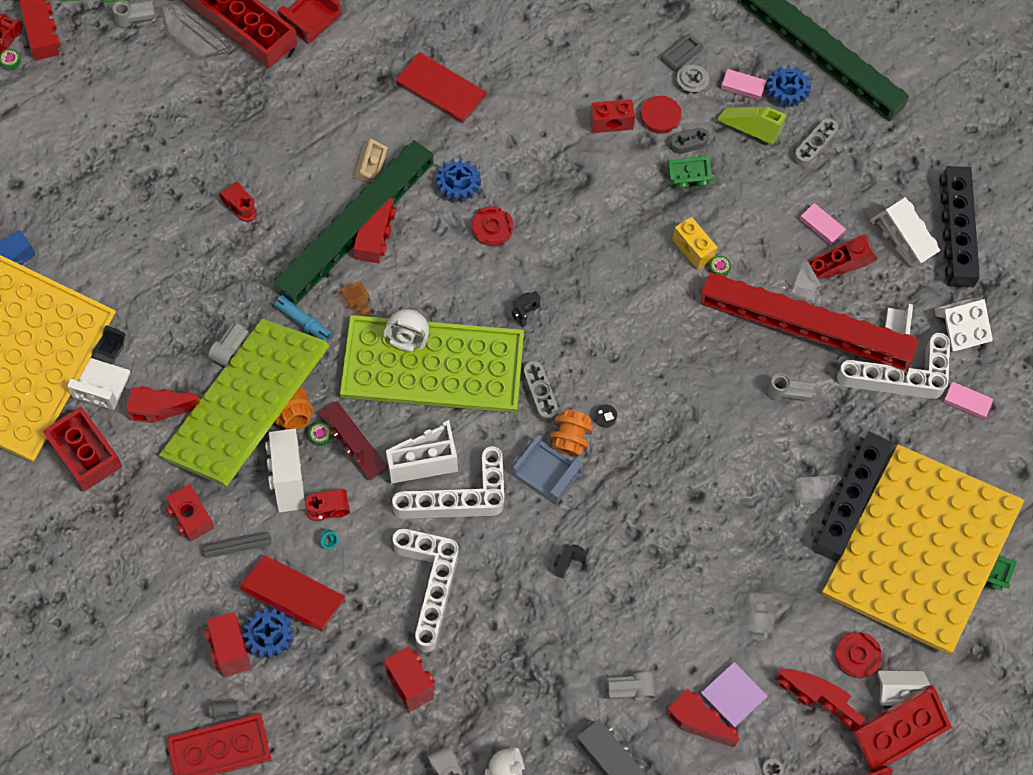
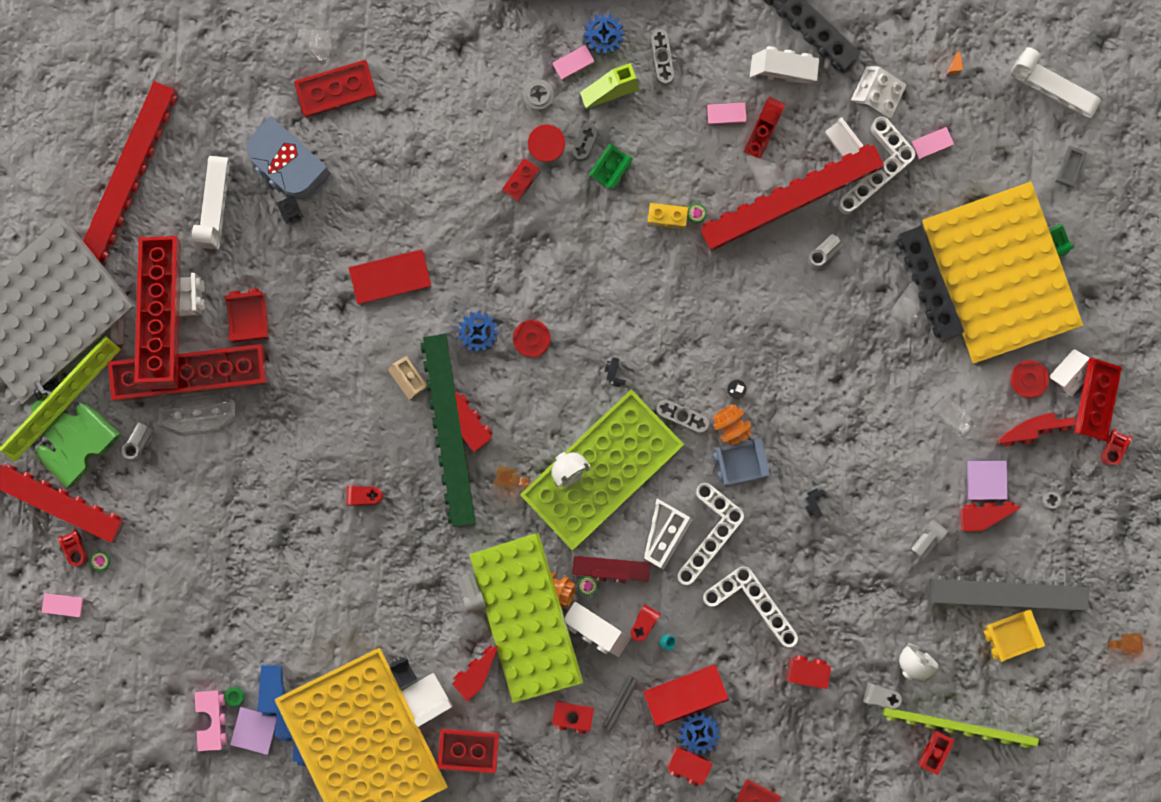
camera: 40 degrees left, 20 degrees up
dark azure pin [275,295,332,342] -> none
dark grey tile [661,33,704,72] -> none

